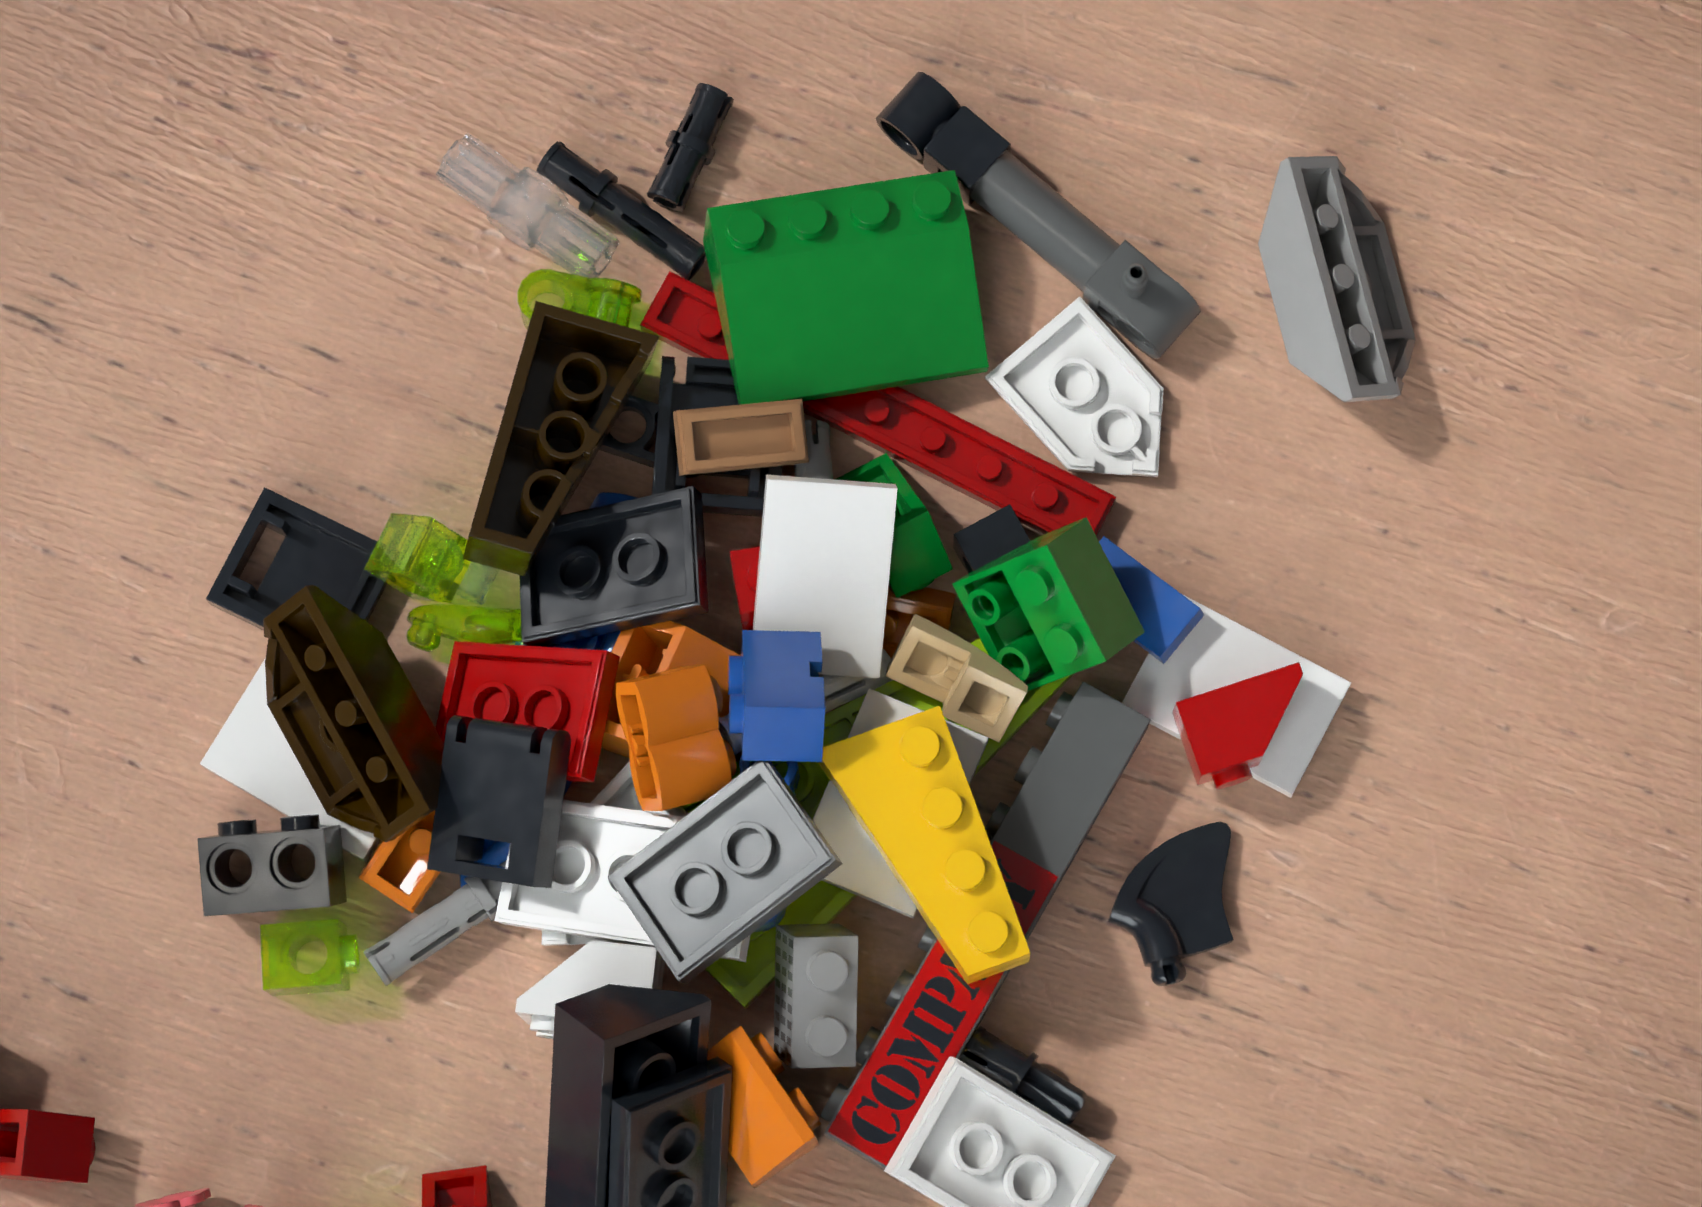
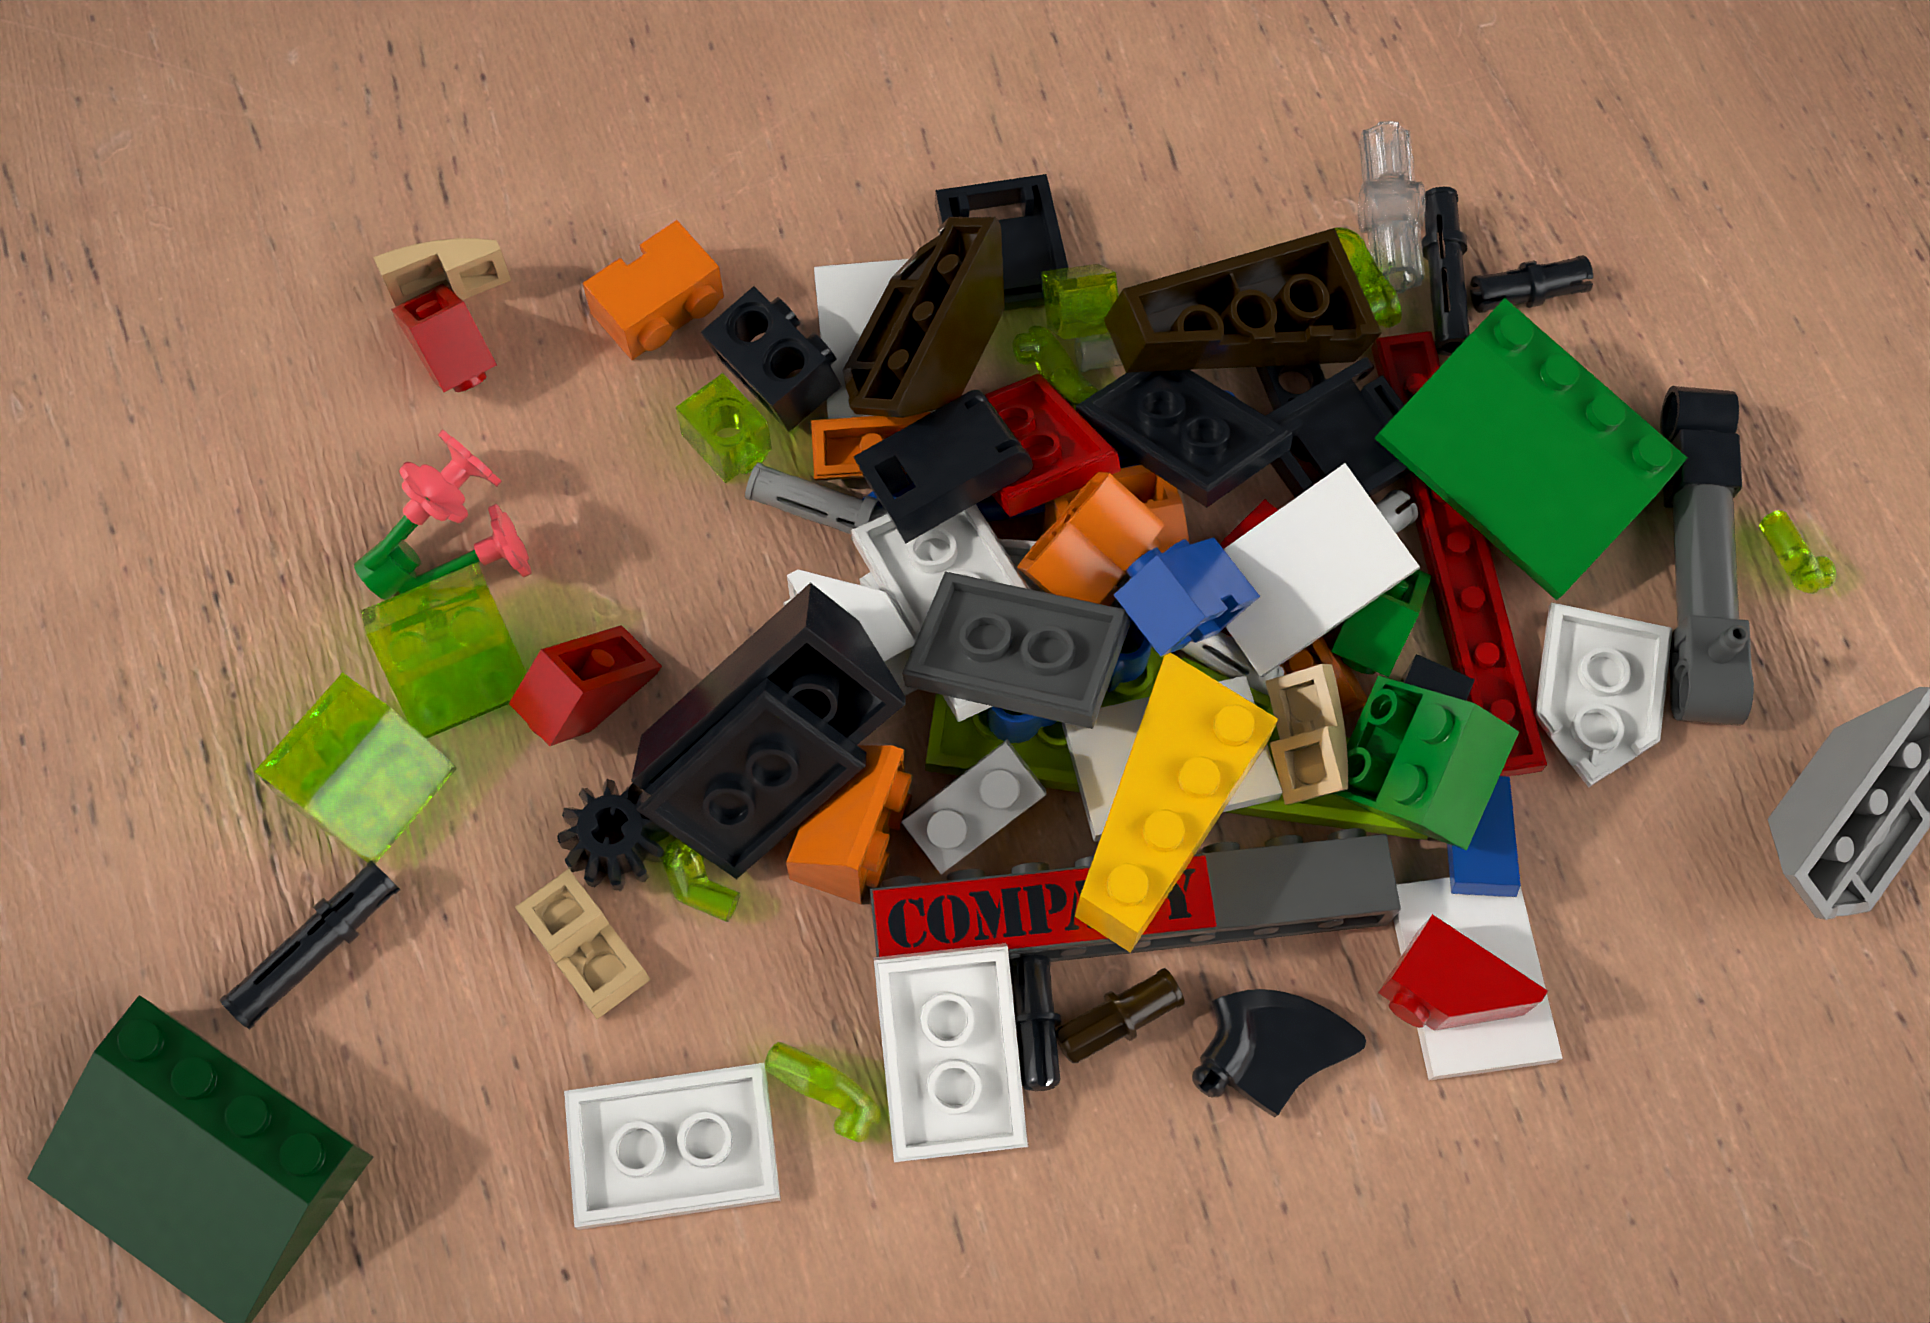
camera: 45 degrees right, 10 degrees down
medium nougat tile [673,399,809,476] -> none
none -> orange brick [582,220,724,360]
none -> dark brown axle [1056,968,1185,1063]
none -> clear neon green arm [1759,510,1837,594]

